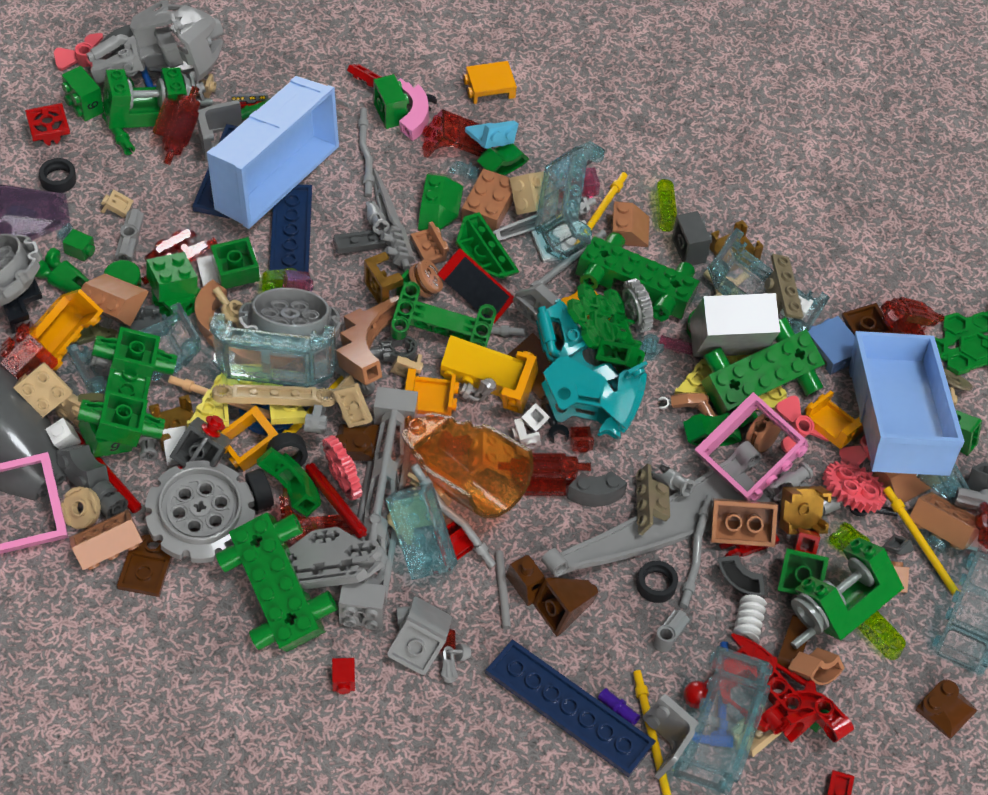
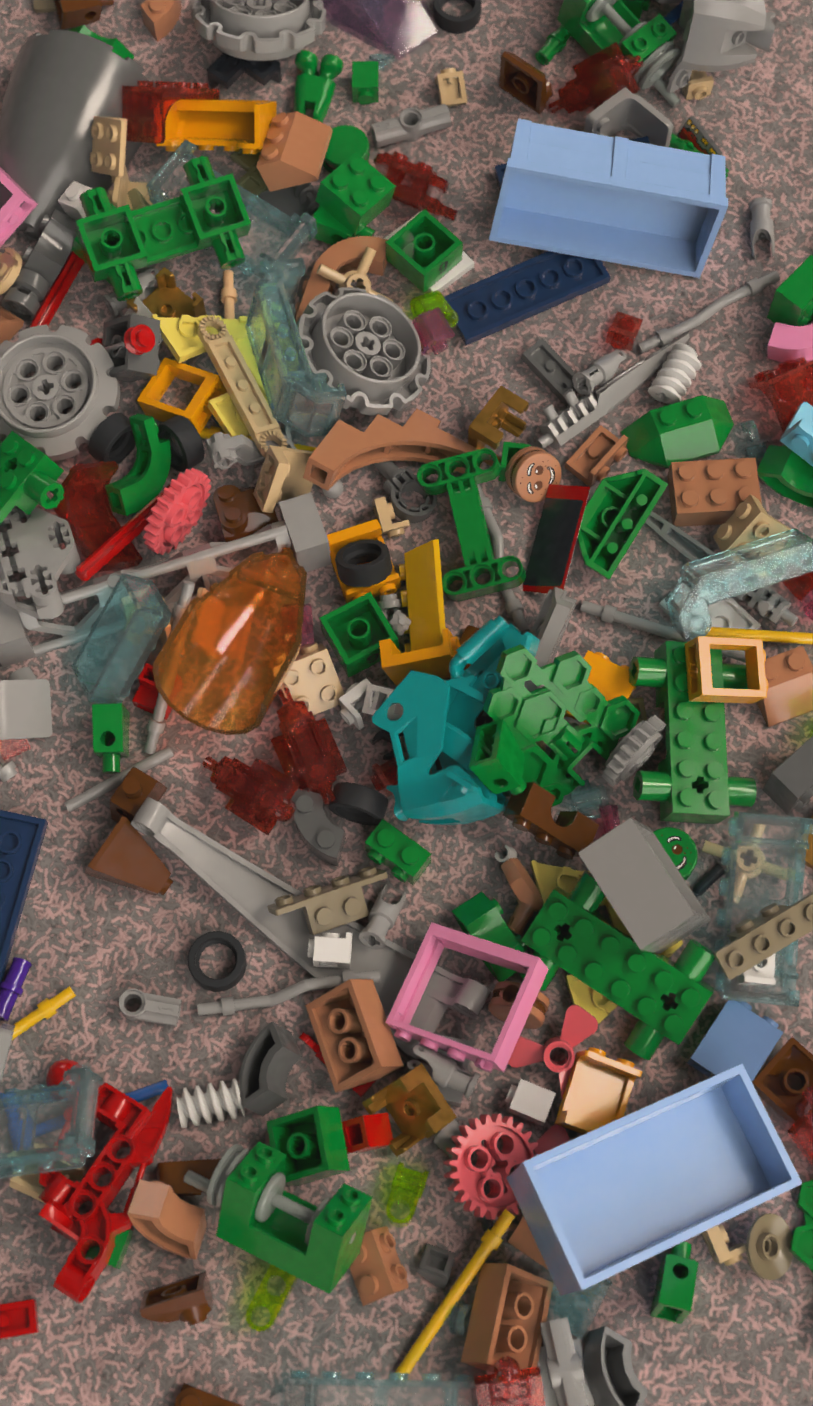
camera: 70 degrees right, 15 degrees up
none -> green torso [92,703,130,774]
none -> reddish brown slope [139,1271,213,1325]
none -> clear red piece [203,756,300,835]
none -> white brick [308,932,353,969]
none -> green brick [319,592,399,678]
none -> black tyre [328,782,388,826]
none -> black tyre [335,539,392,587]
none -> green brick [365,819,431,886]
none -> reddish brown slope [499,52,553,115]
none -> reddish brown arch [503,782,599,860]
none -> white brick [505,1079,556,1126]
none -> clear red bracket [606,311,643,351]
none -> white piece [648,343,701,404]
none -> light orange window [685,636,768,704]

